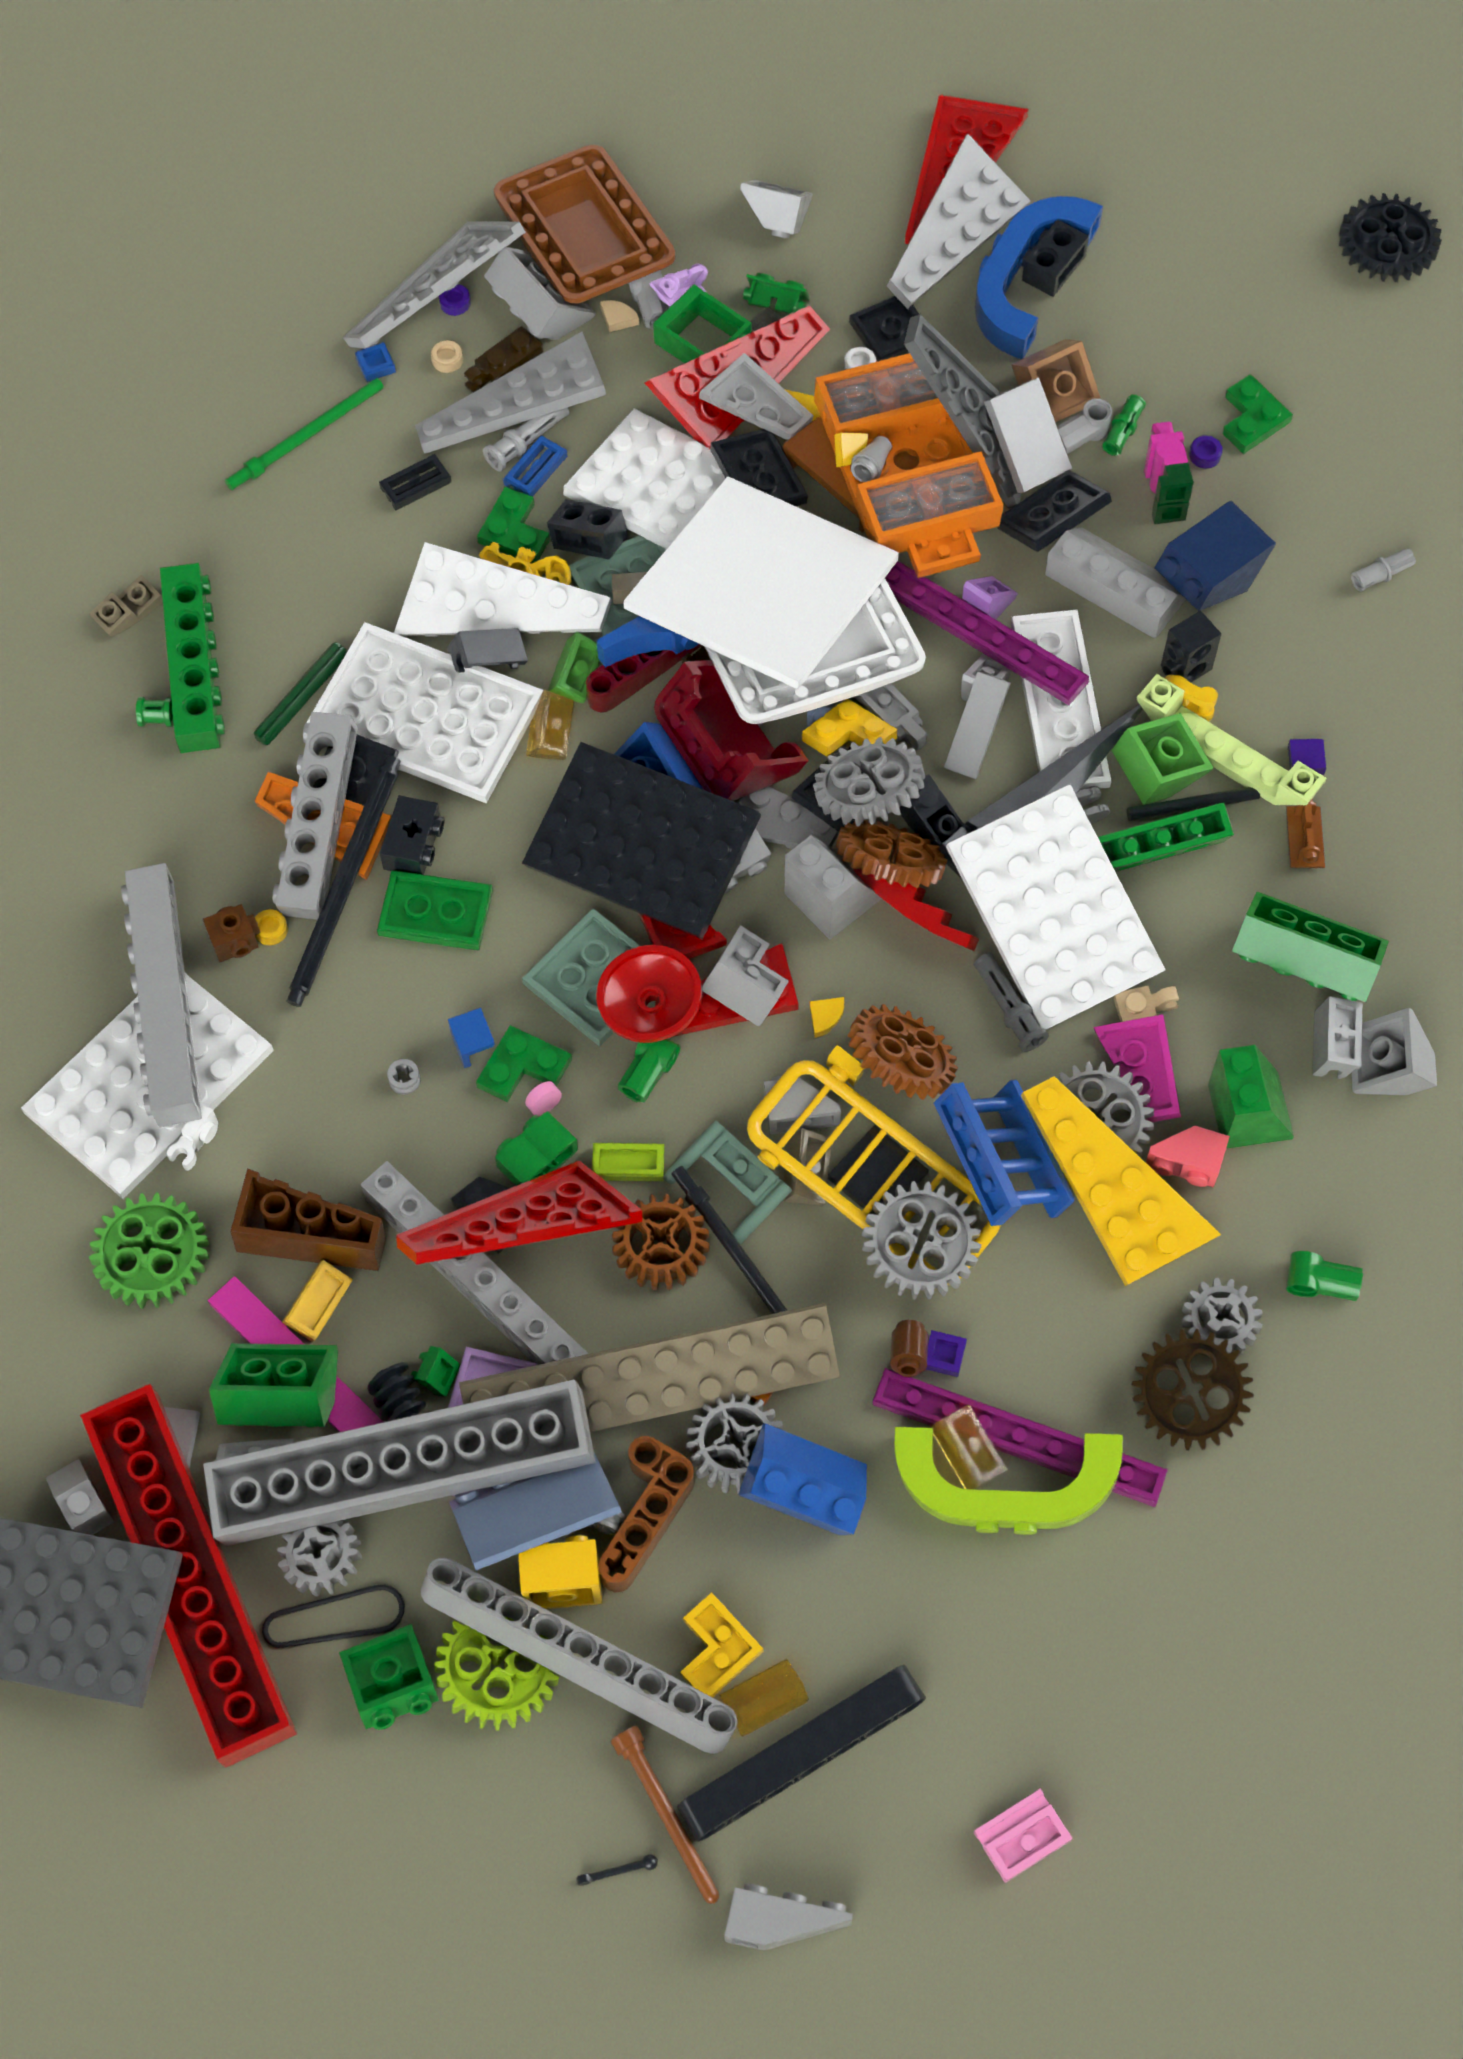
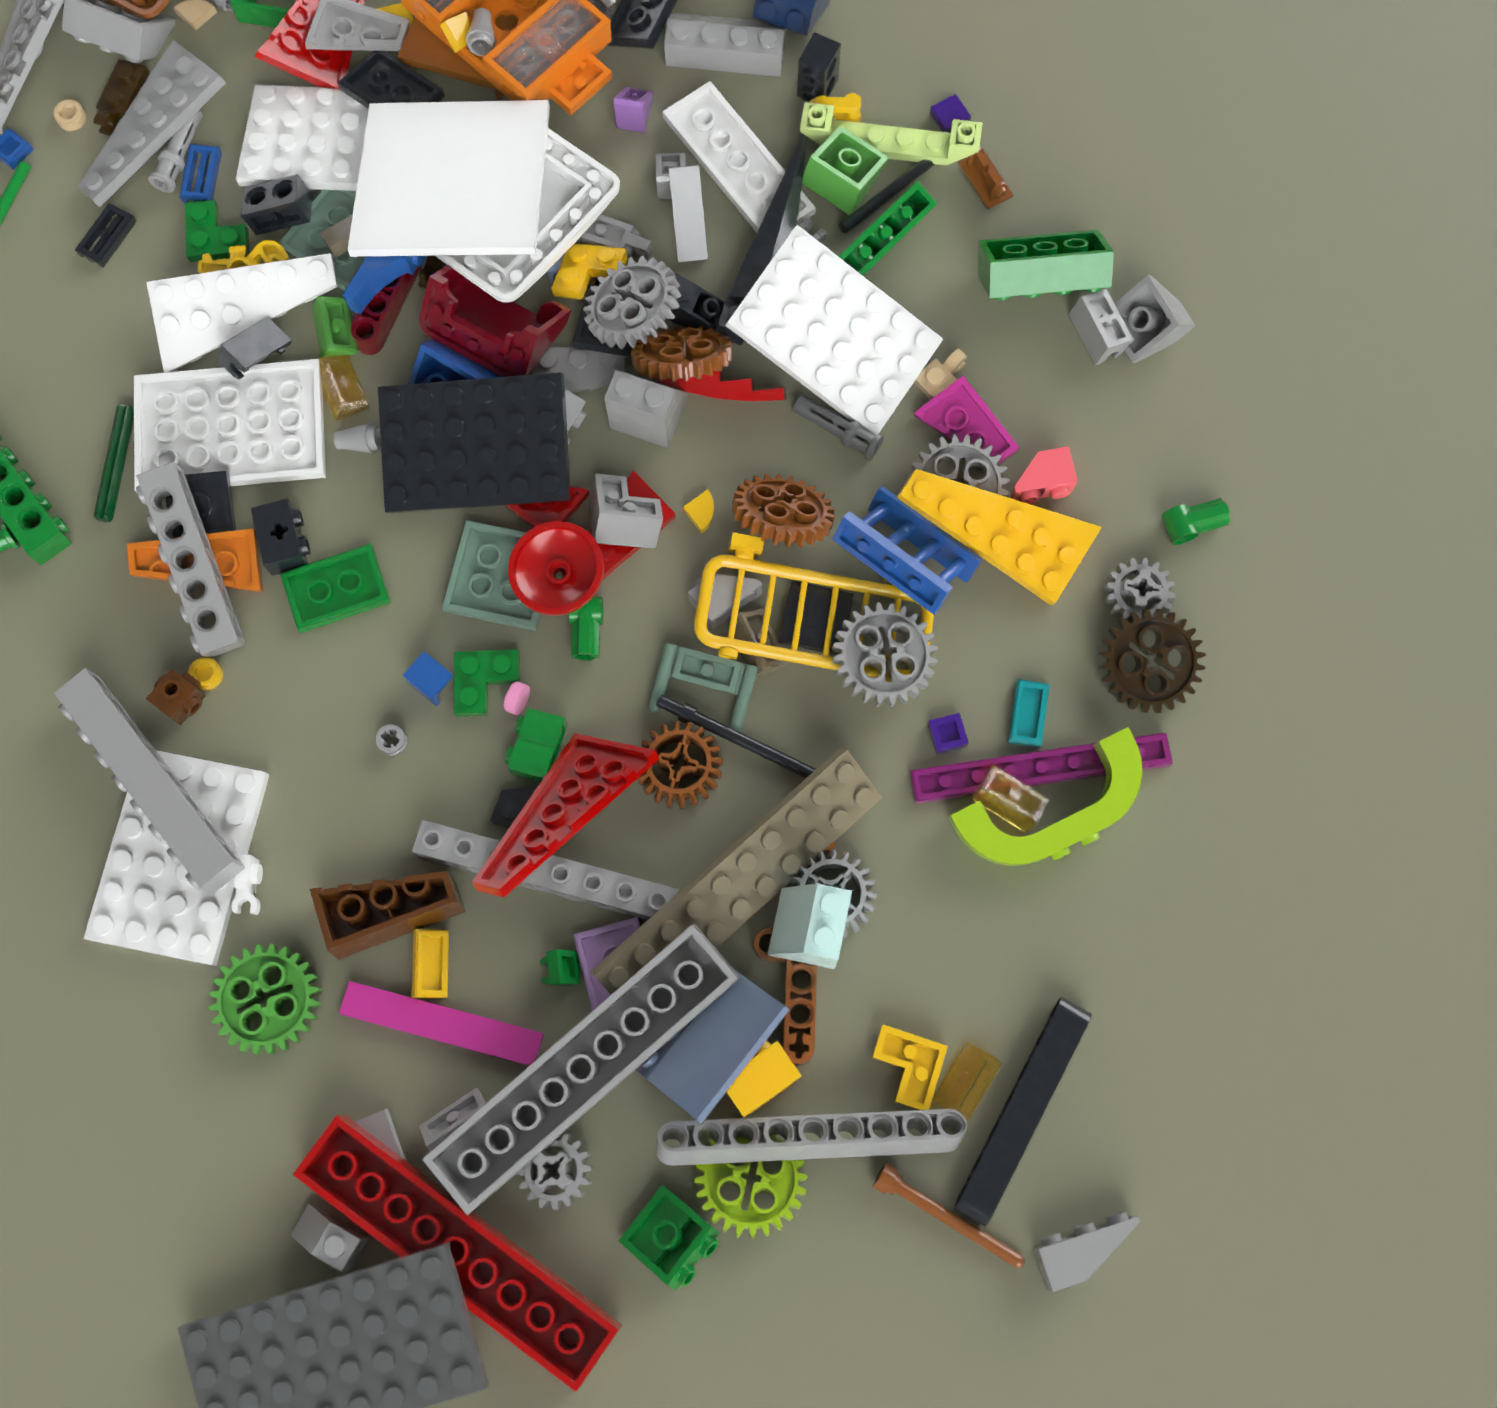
camera: 30 degrees left, 10 degrees up
green slope [209,1343,338,1428] -> none
black piece [262,1585,405,1648] -> none
black piece [286,755,401,1007] -> none
black piece [367,1362,427,1422] -> none
dark purple tile [439,284,471,316] -> none
black hinge [576,1854,658,1886] -> none
lime tile [592,1143,665,1182] -> none
blue slope [738,1423,867,1536] -> none
magenta tile [885,561,1089,706] -> none
reddish brown brick [890,1320,928,1377] -> none
bright pink plate [974,1789,1072,1883] -> none
green slope [1208,1045,1294,1149] -> none
none -> light grey cone [334,422,381,453]
none -> light aqua slope [768,884,852,969]
none -> teal tile [1008,679,1050,749]

